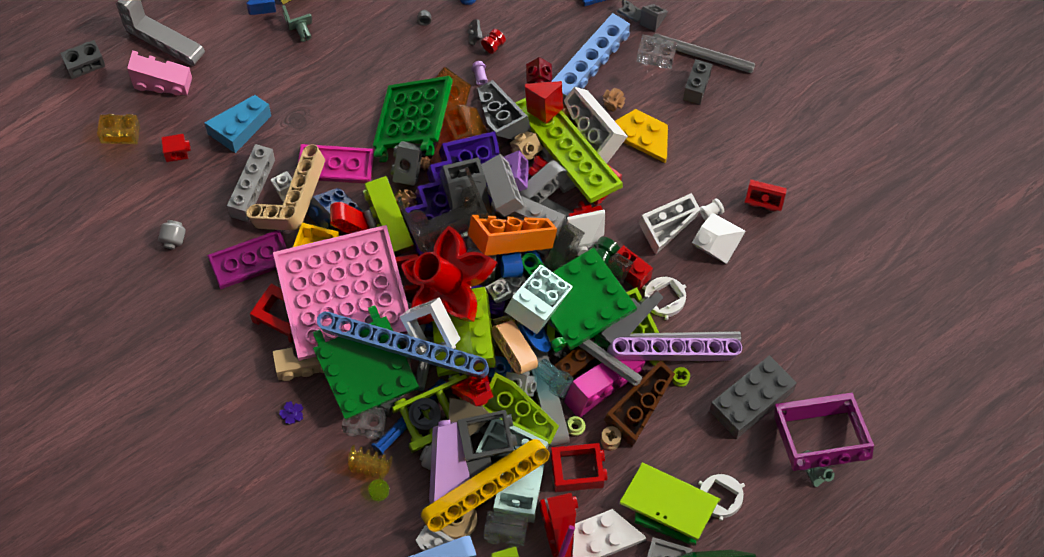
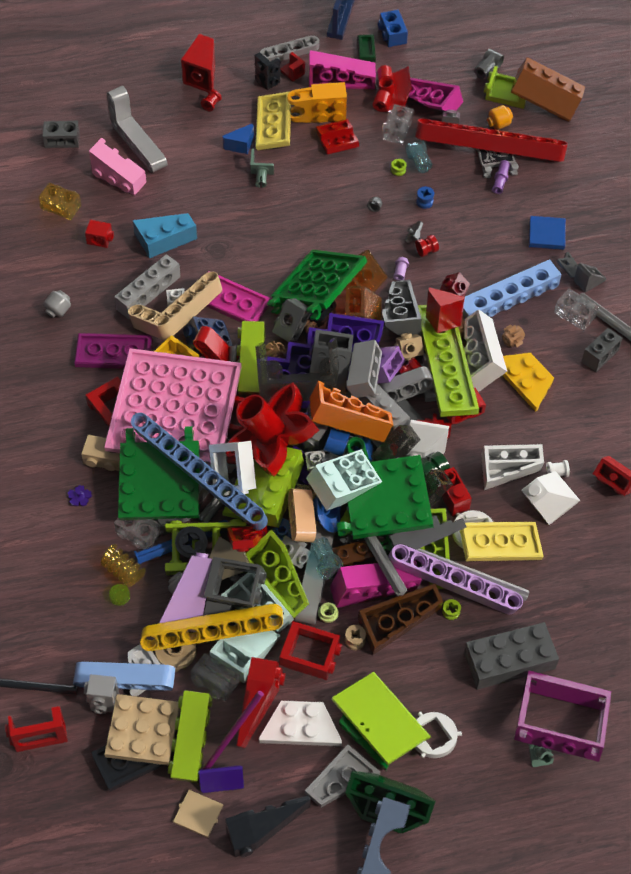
camera: 25 degrees right, 5 degrees down
none -> light yellow tile [460,522,544,561]

